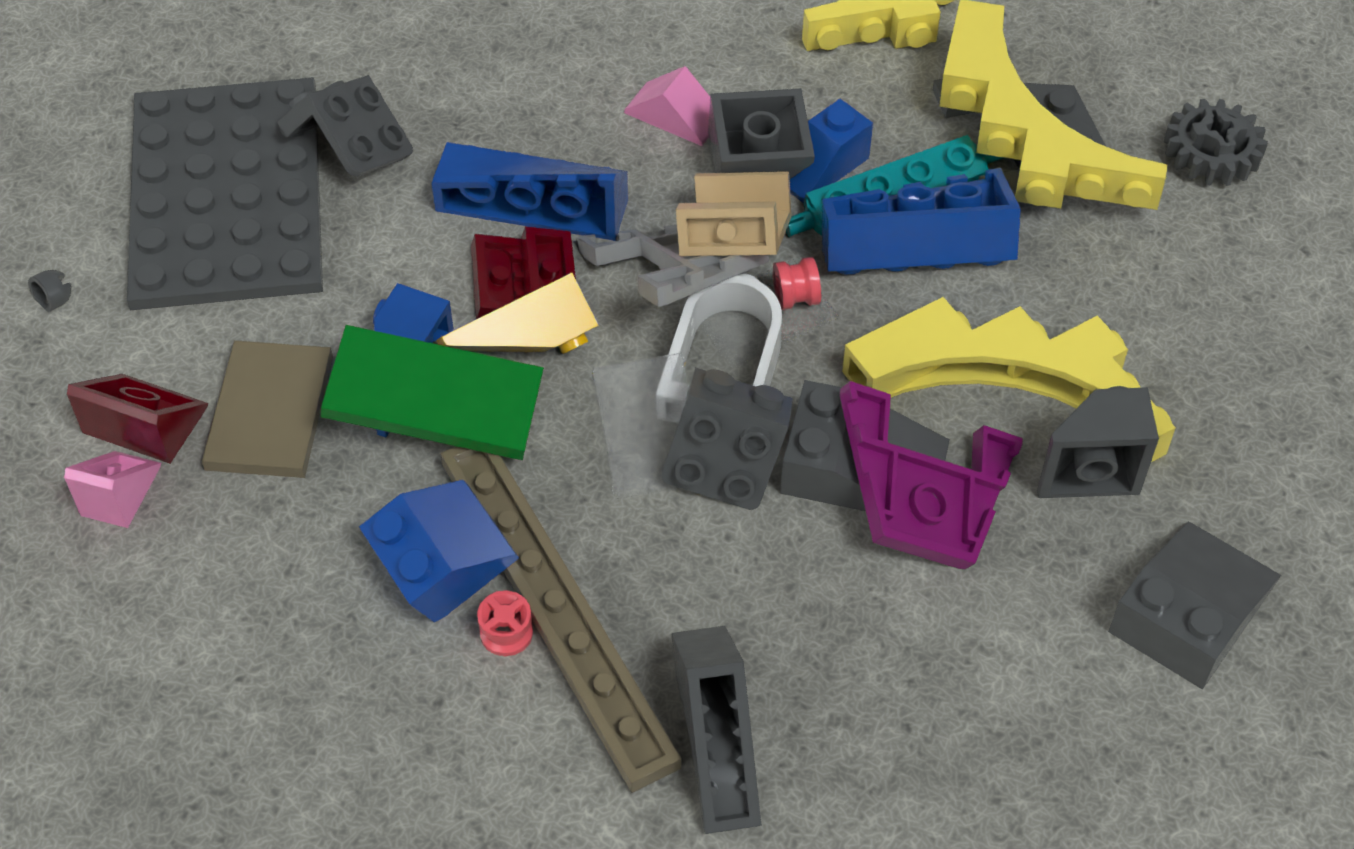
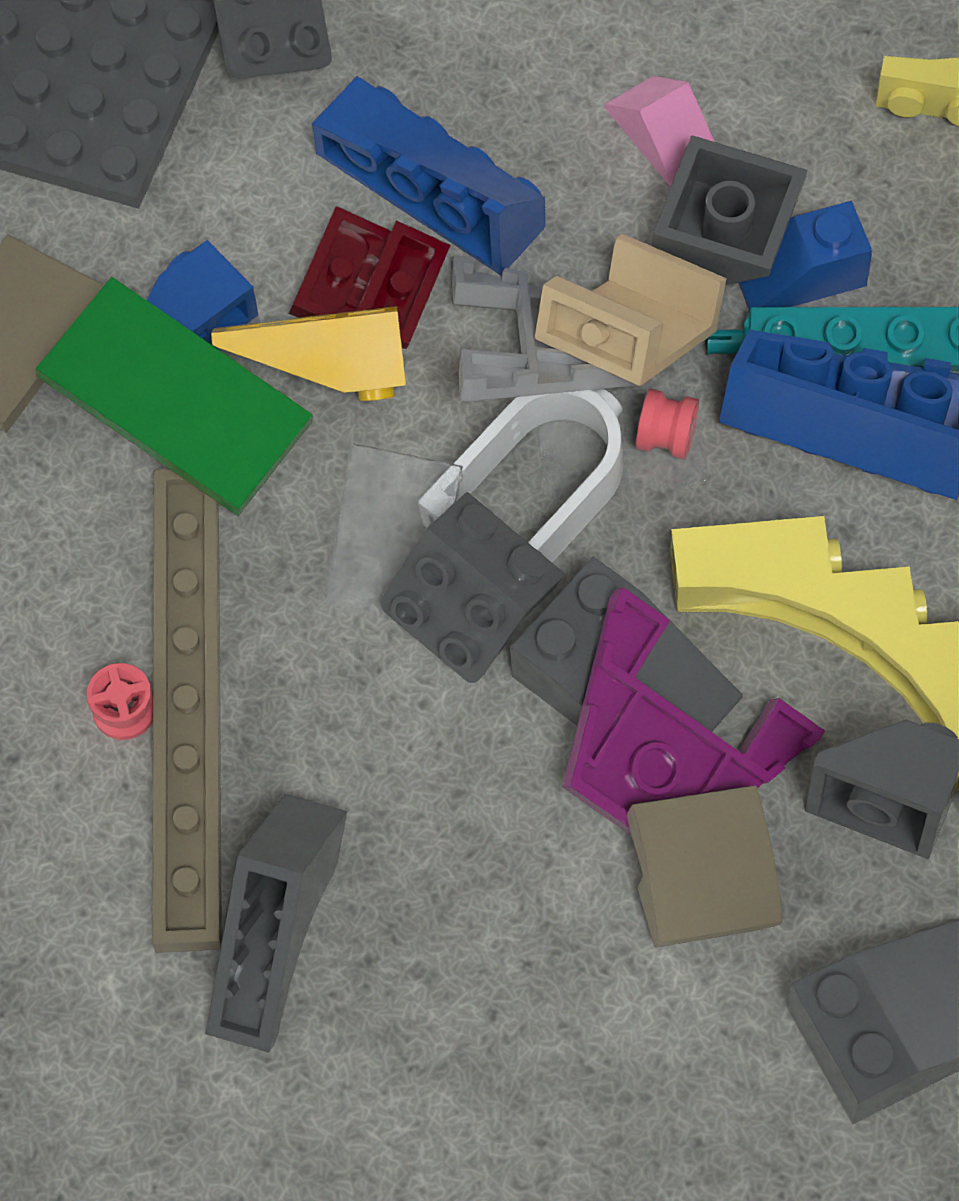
camera: 30 degrees right, 10 degrees up
blue slope [359,480,519,622] -> none
none -> dark tan slope [626,786,783,948]

